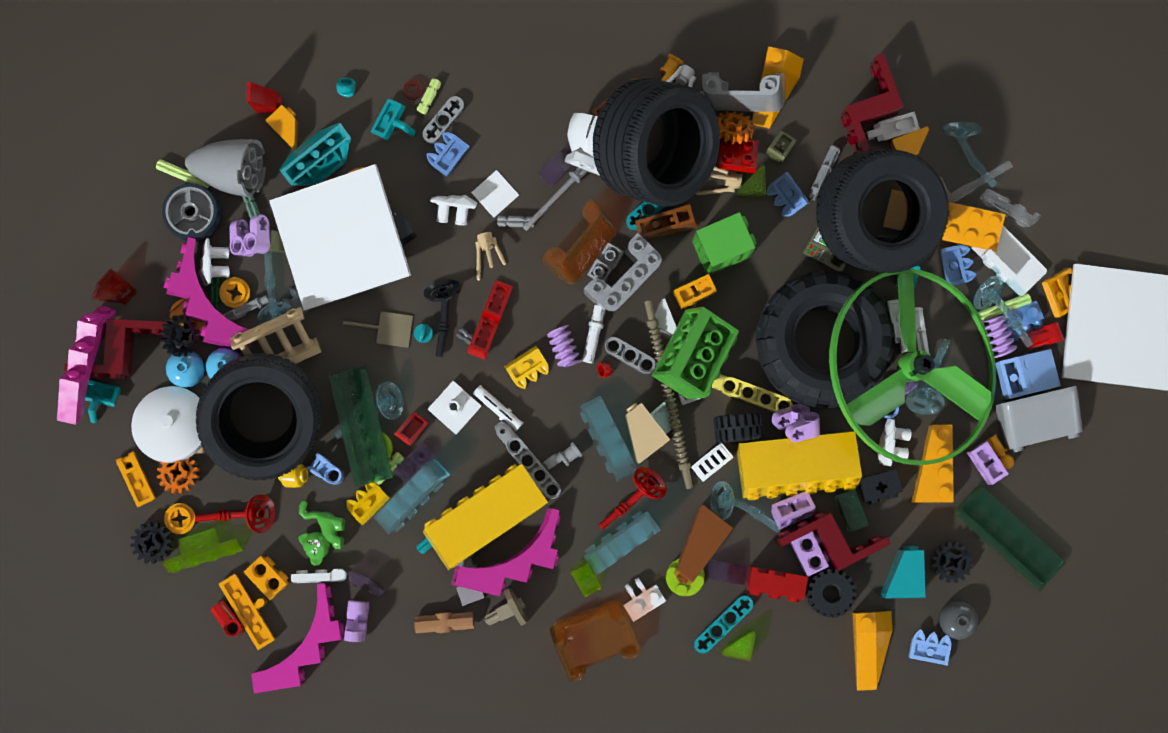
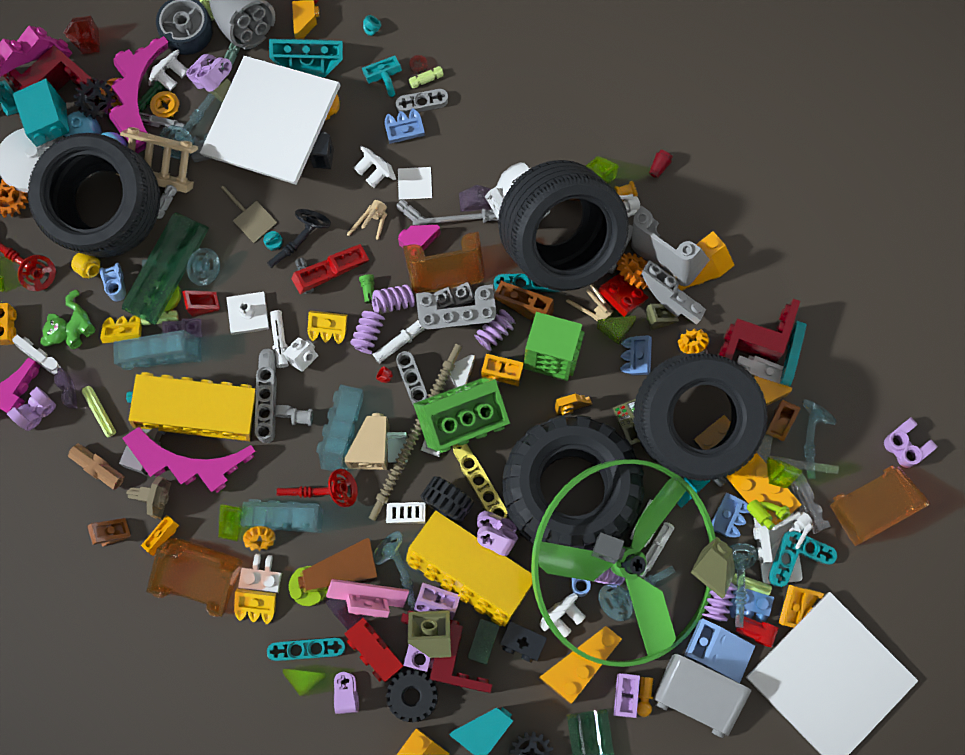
camera: 40 degrees right, 10 degrees down
none -> teal slope [13,79,69,147]
none -> yellowish green axle [82,386,116,437]
none -> dark orange slope [87,518,131,546]
none -> light orange plate [141,515,179,556]
none -> light grey axle [157,185,177,219]
none -> yellow plate [234,589,276,624]
none -> light orange gear [243,526,276,552]
none -> white brick [283,337,318,372]
none -> bright pink bracket [326,579,409,618]
none -> lavender piece [334,672,359,714]
none -> bright green pin [359,274,375,304]
none -> lavender piece [372,285,415,314]
none -> dark pink slope [398,225,441,259]
none -> olive slope [408,610,451,658]
none -> lavender piece [474,309,515,351]
none -> light orange wing [555,394,592,416]
none -> clear neon green slope [586,156,619,184]
none -> dark grey brick [591,533,626,564]
none -> light grey slope [642,260,706,325]
none -> dark red cone [649,150,673,179]
none -> light orange gear [678,328,709,354]
none -> olive slope [691,537,735,599]
none -> lime plant [747,500,790,530]
none -> dark orange slope [766,399,801,441]
none -> clear neon green slope [767,457,803,488]
none -> teal beam [769,531,837,587]
none -> white plant [771,511,813,551]
none -> teal beam [780,321,807,387]
none -> clear orange windscreen [830,465,930,546]
none -> lavender piece [884,417,938,468]

